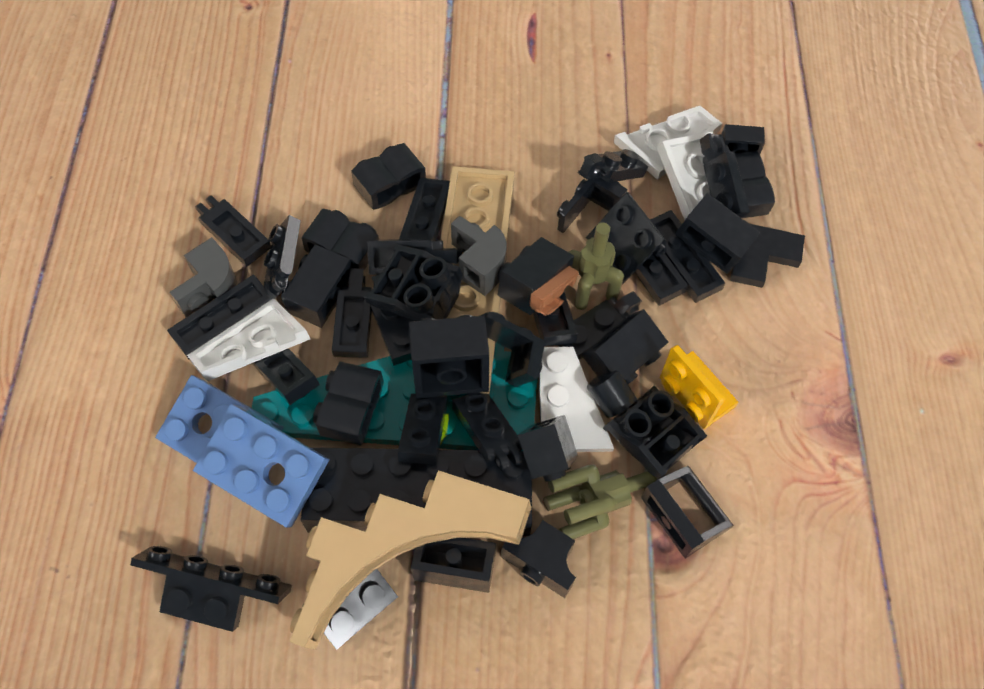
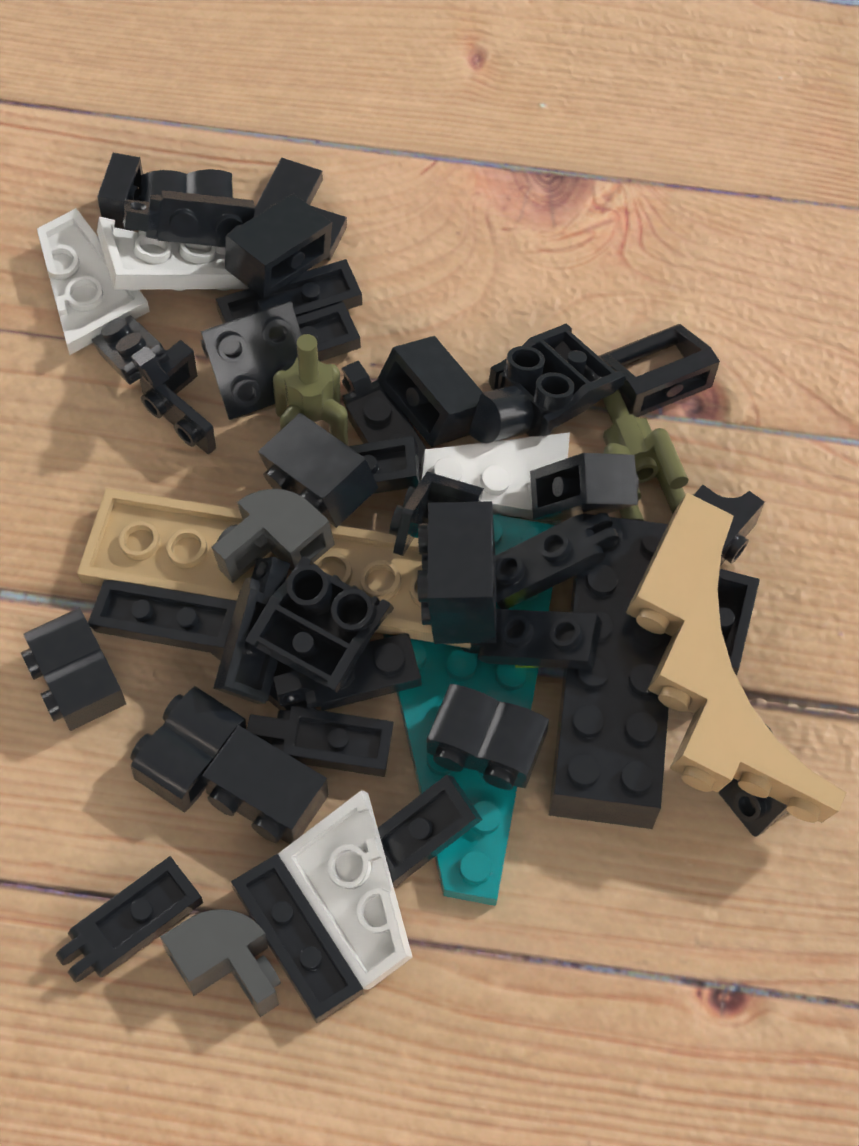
camera: 85 degrees left, 0 degrees up
black bracket [130,546,292,632] -> none
medium blue bracket [155,375,330,528] -> none
black hinge [264,215,301,299] -> none
nougat tile [530,266,579,316] -> none
yellow bracket [659,345,738,429] -> none

